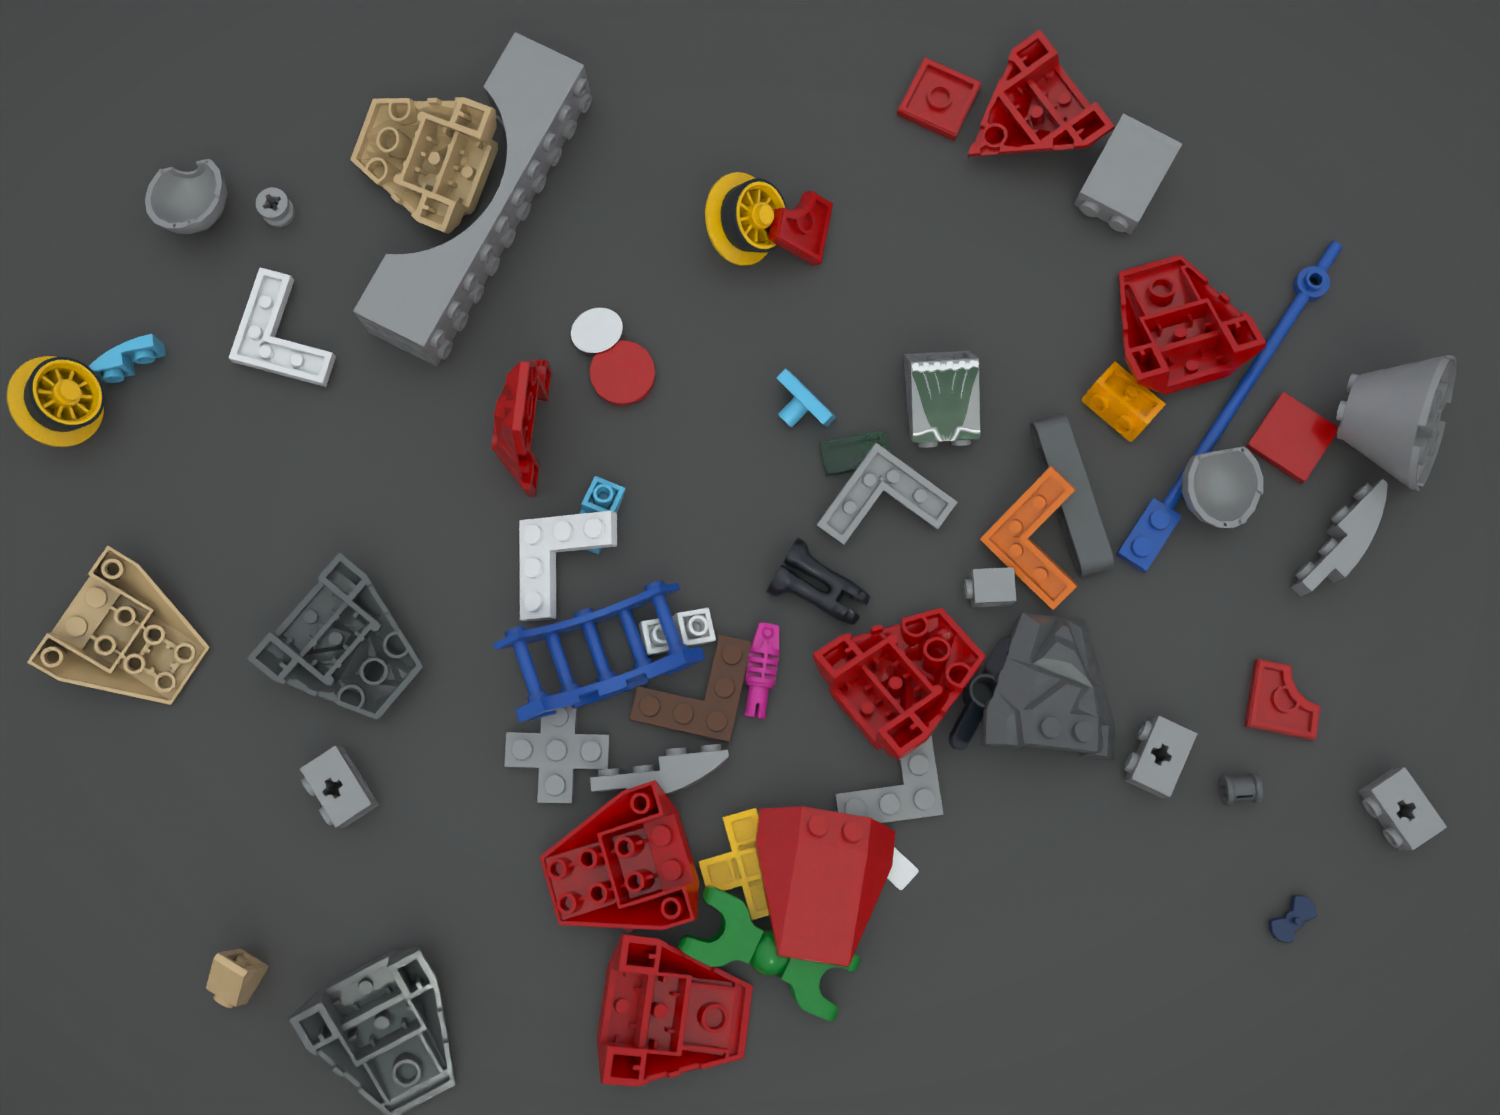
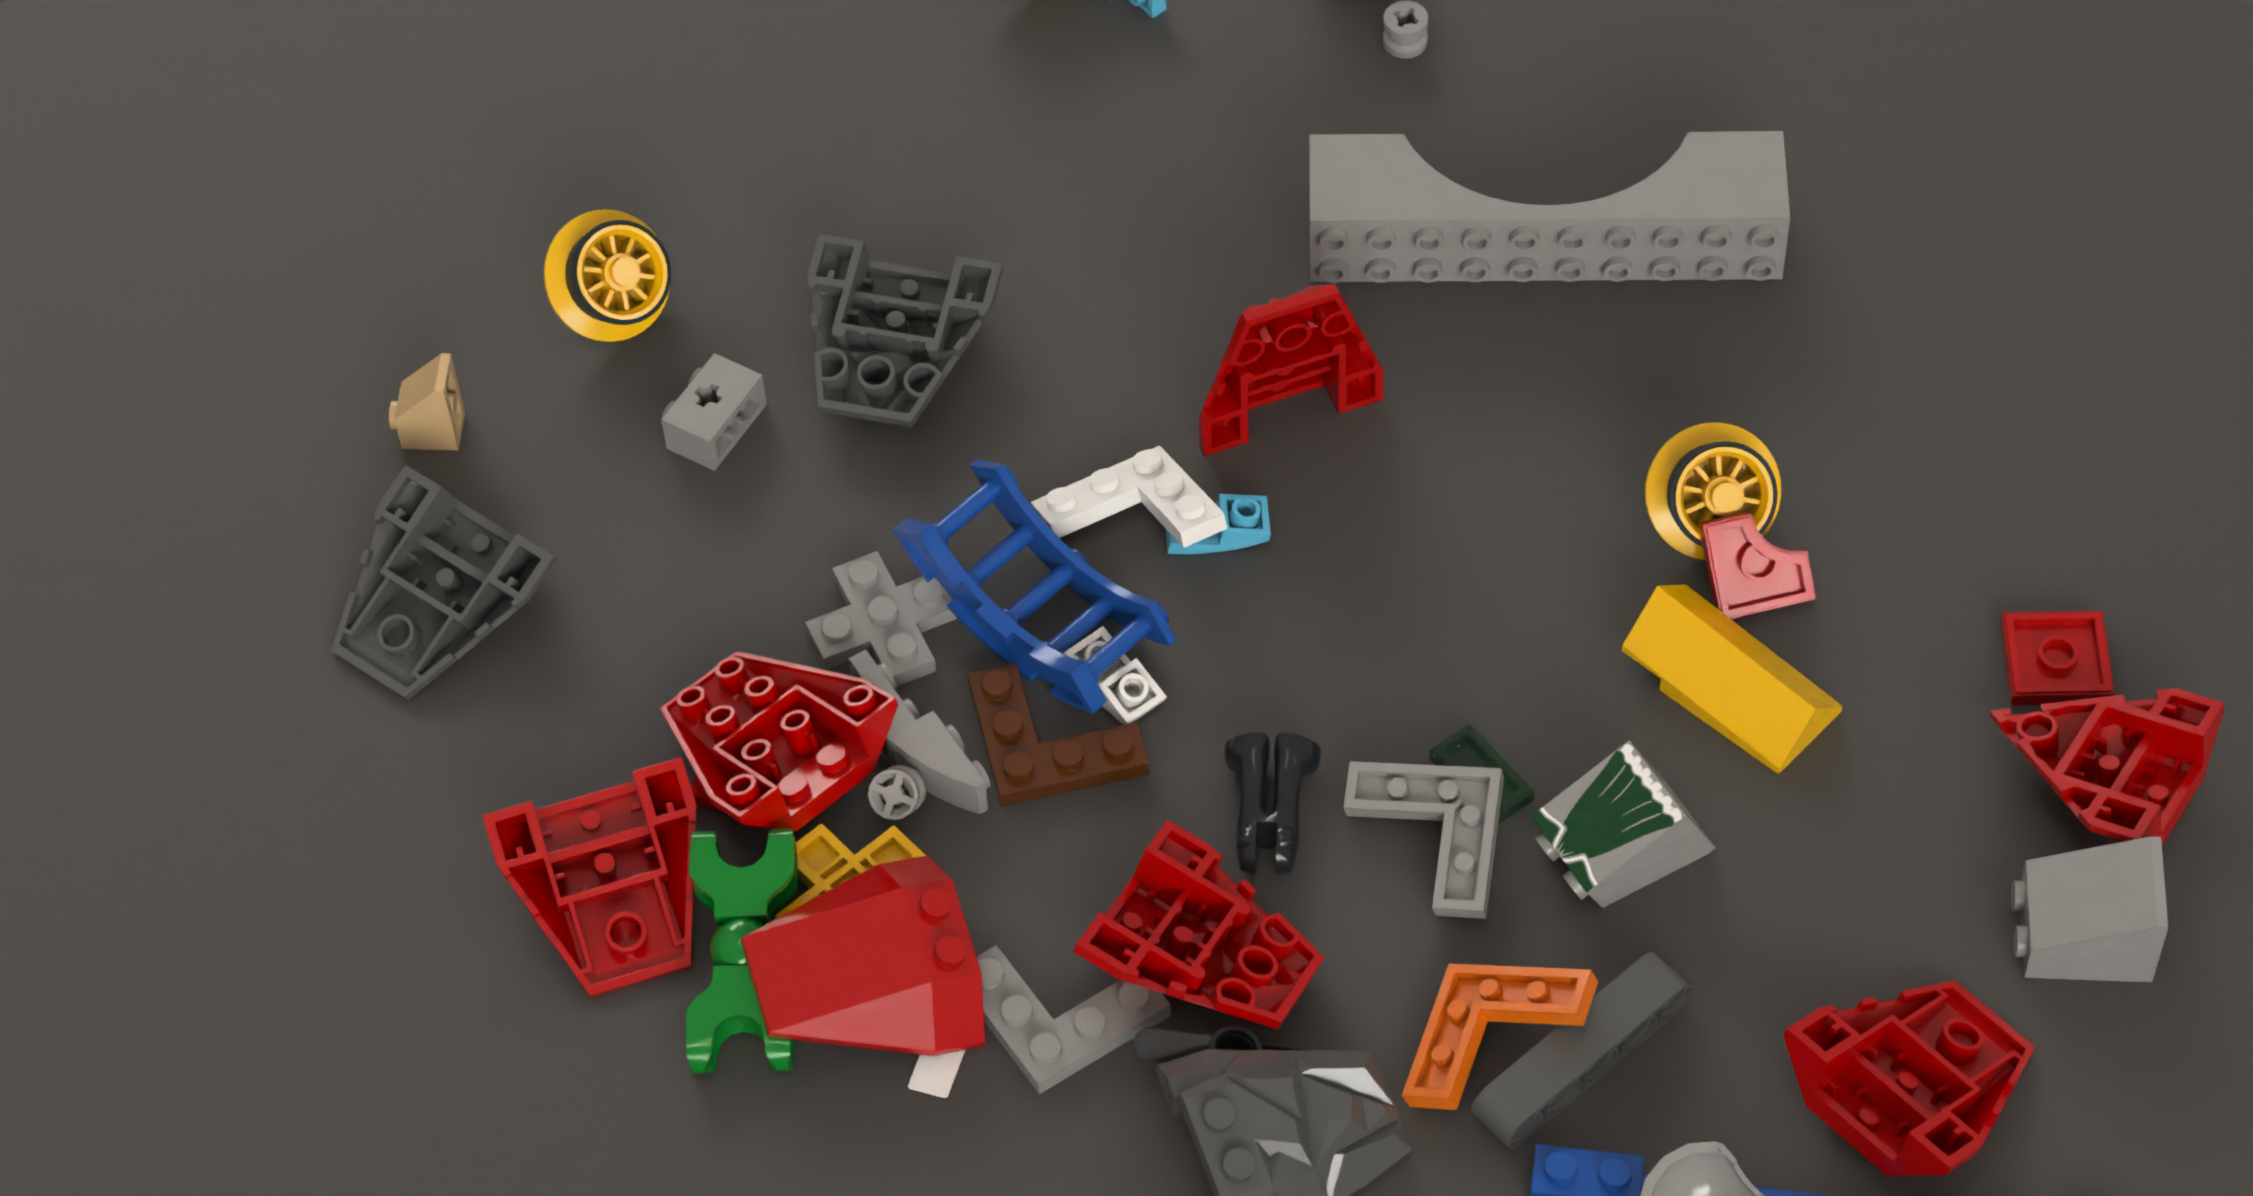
camera: 65 degrees right, 25 degrees down
tan wedge [27,545,210,705] -> none
white plate [229,267,336,387] -> none
tan wedge [350,97,498,234] -> none
white sticker [571,308,623,353] -> none
red tile [589,340,656,407] -> none
dark pink hinge [744,623,780,719] -> none
medium azure tile [777,368,837,427] -> none
light grey brick [964,567,1017,608] -> none
light orange bracket [1081,361,1166,442] -> none
none -> yellow piece [544,209,671,342]
none -> light grey wheel [868,764,927,820]
none -> yellow slope [1622,584,1843,775]

